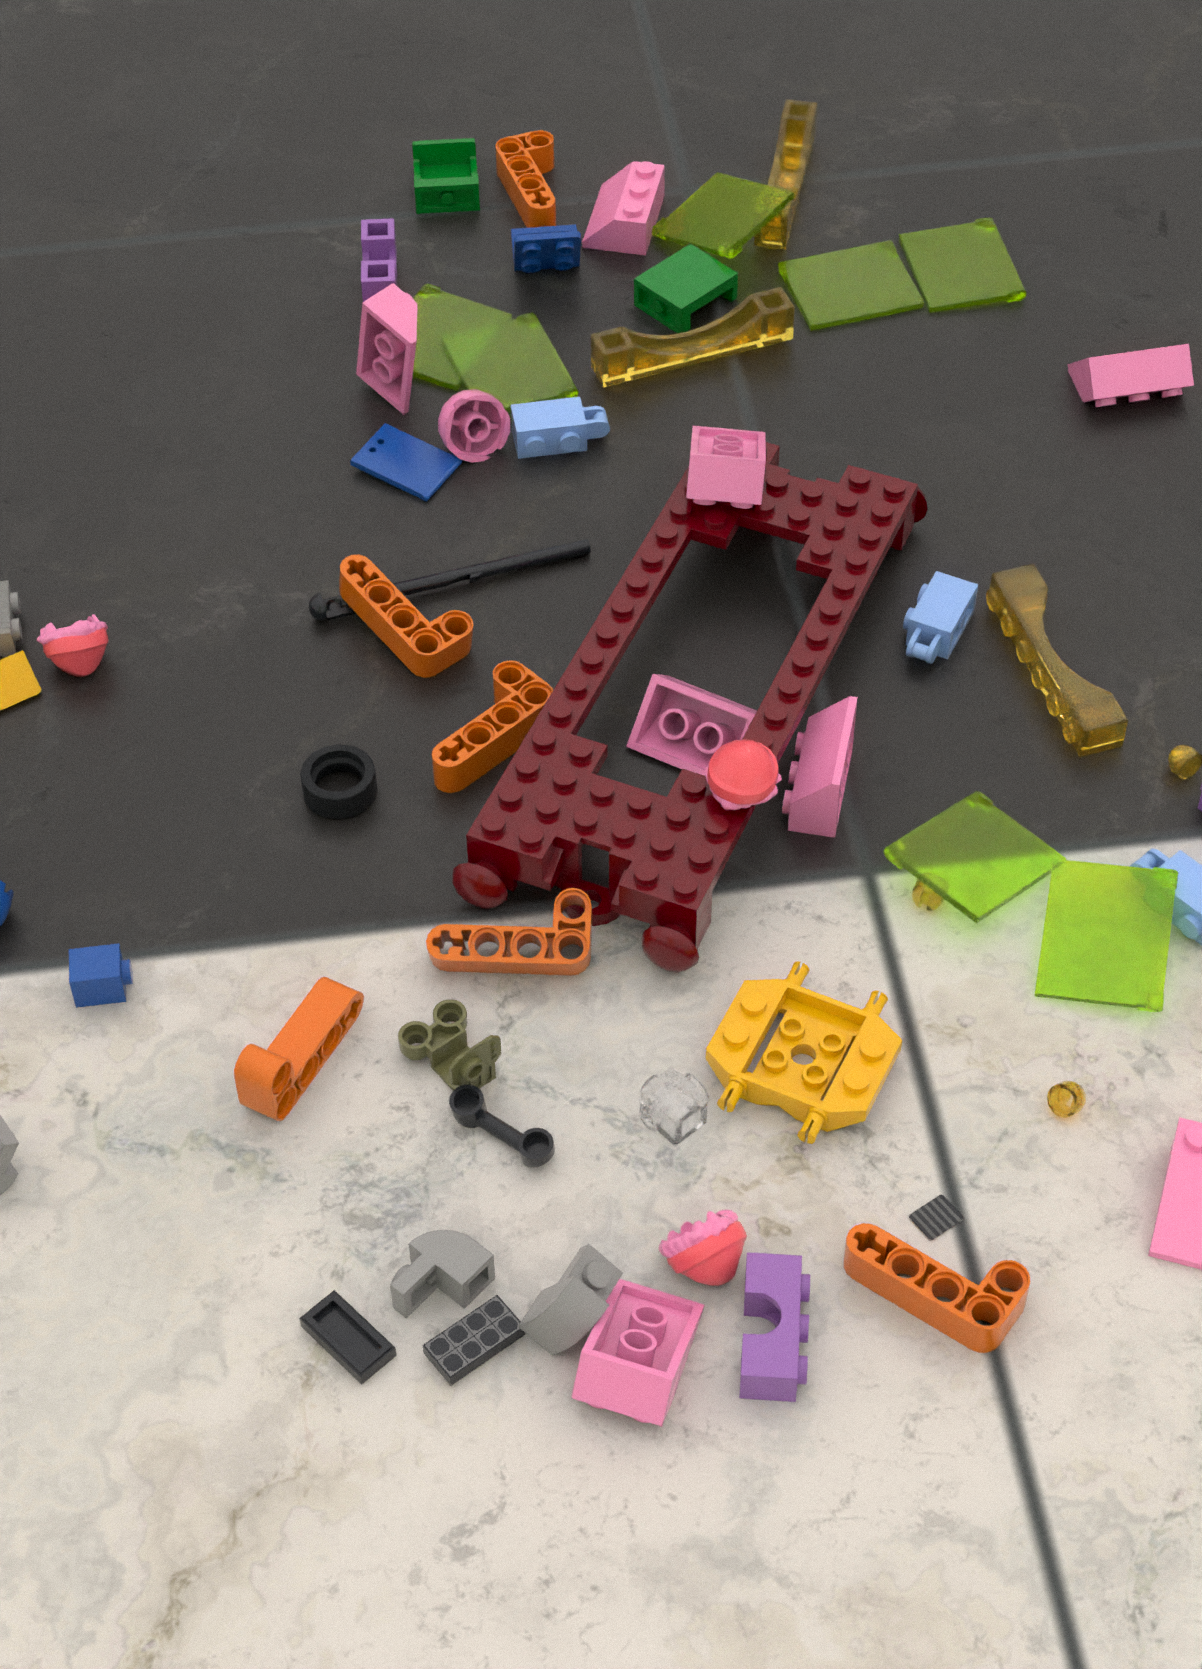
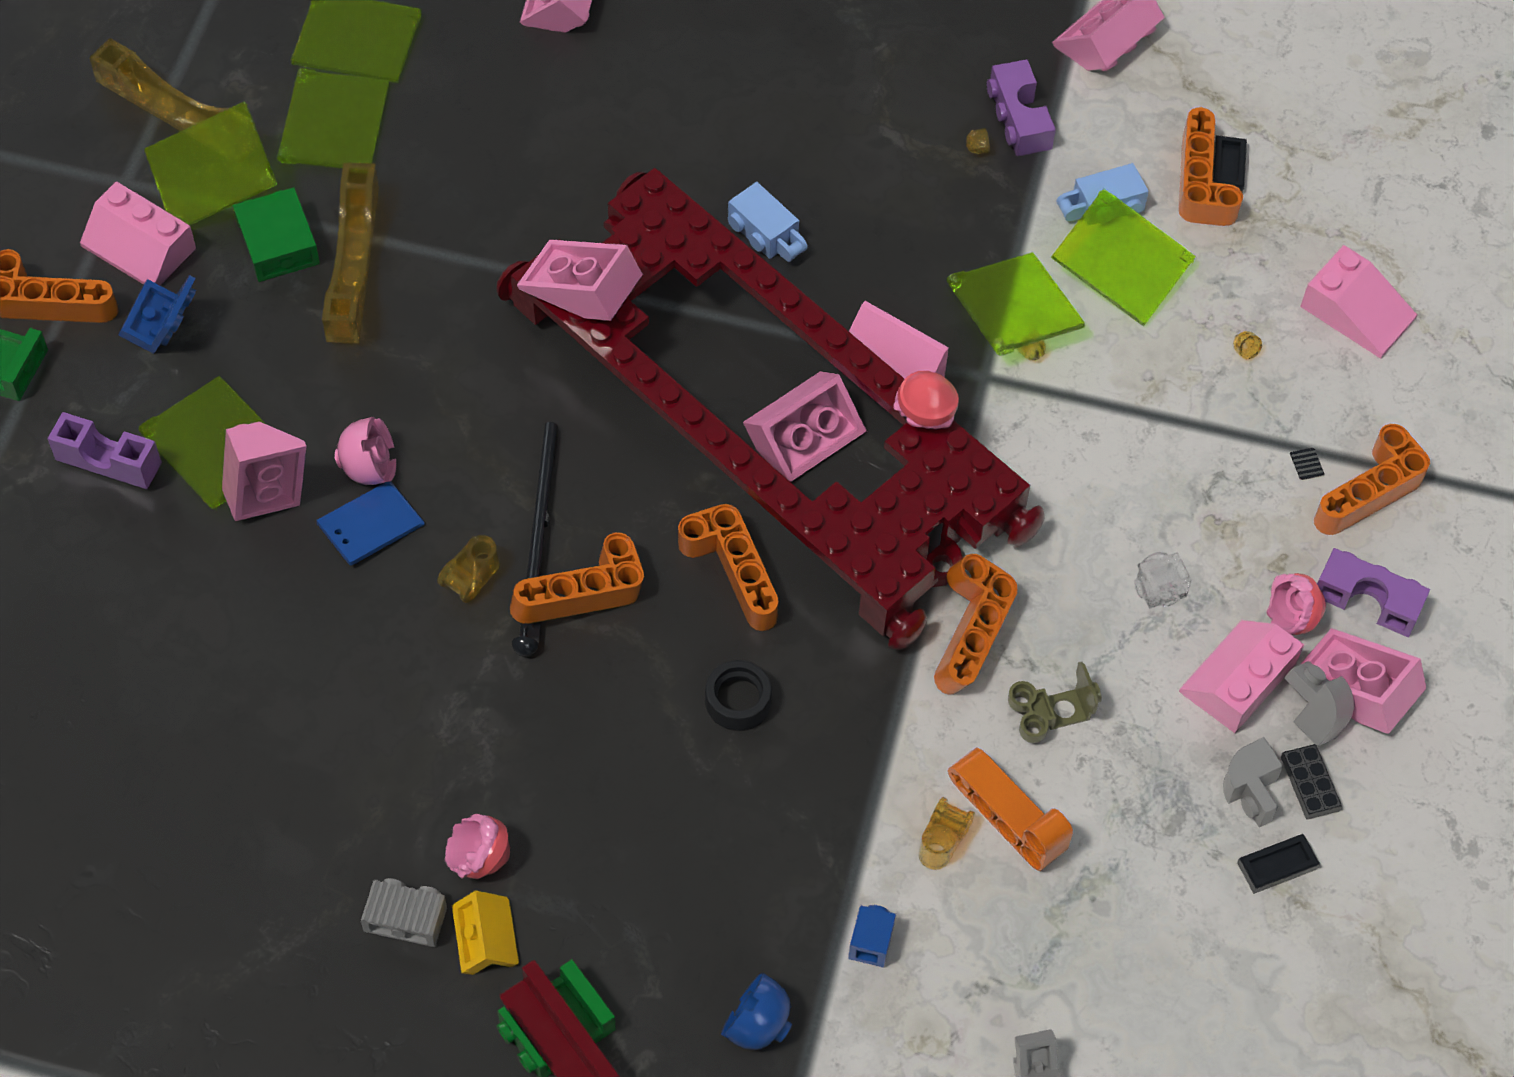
camera: 70 degrees left, 10 degrees up
clear neon green piece [441,313,579,412] -> none
black bar [449,1085,555,1168] -> none
light blue brick [511,397,610,459] -> none
yellow piece [705,961,902,1144] -> none
clear yellow arch [986,564,1128,757] -> none
none -> clear yellow piece [437,535,500,603]
none -> clear yellow piece [918,797,975,870]
none -> bright pink slope [1179,620,1304,733]

